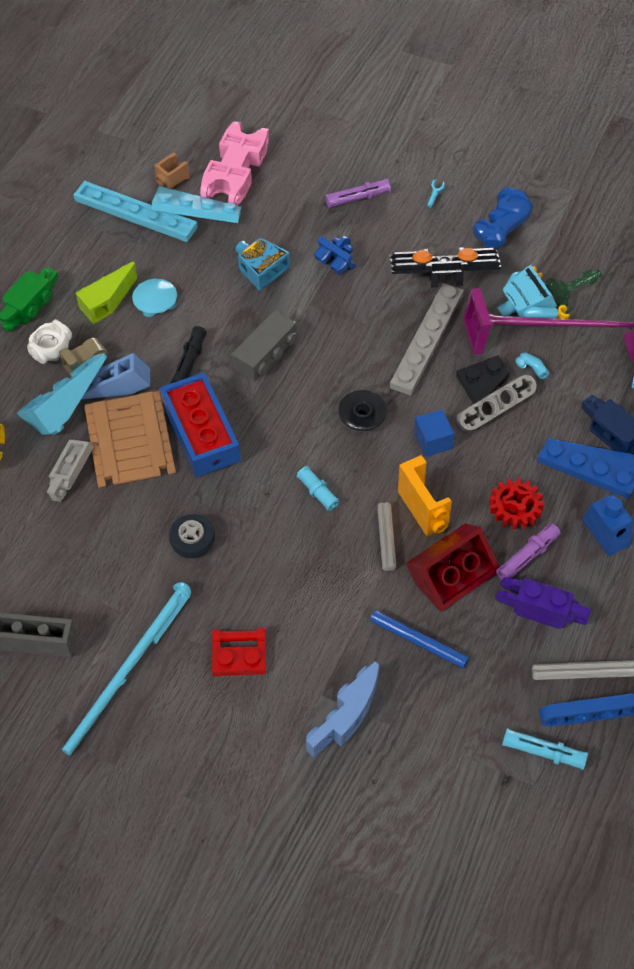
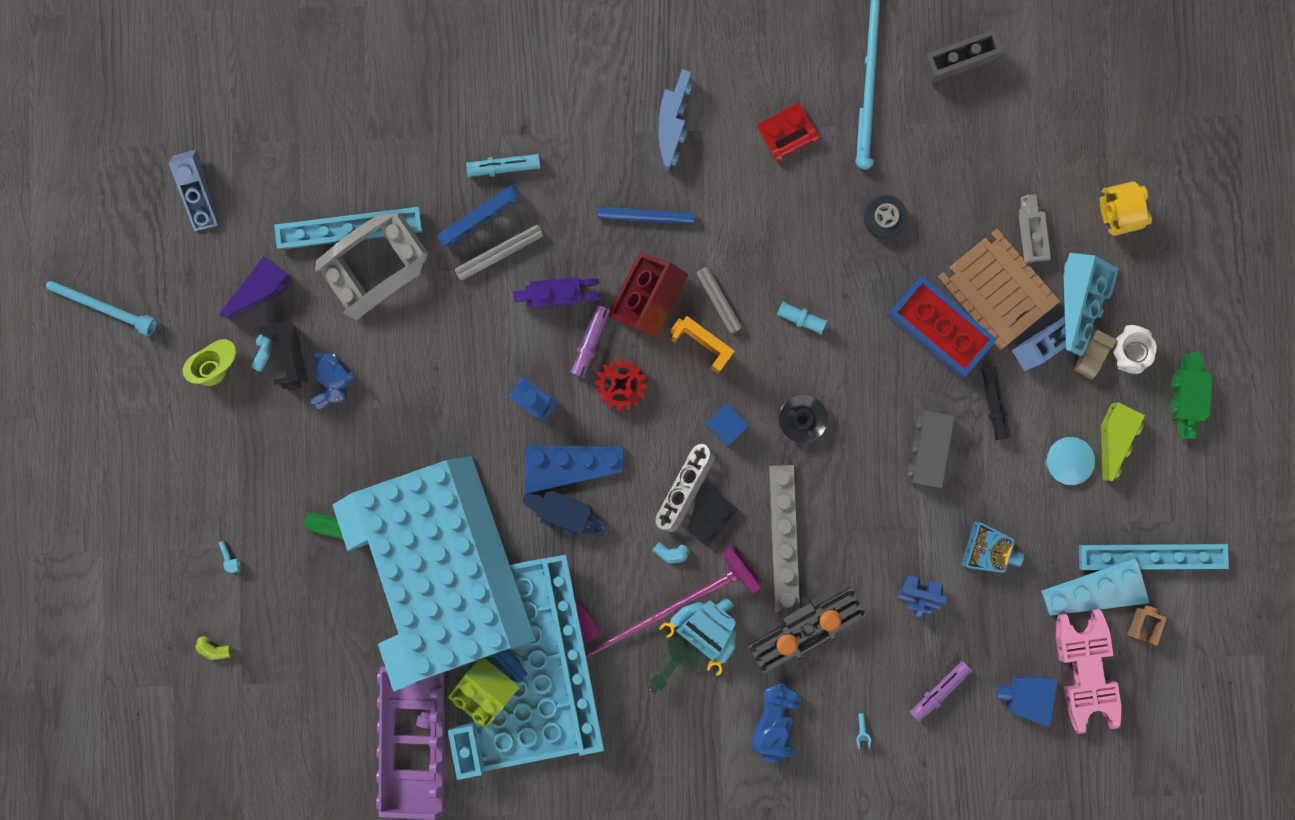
camera: 150 degrees right, 30 degrees up
none -> blue torso [995,676,1058,726]

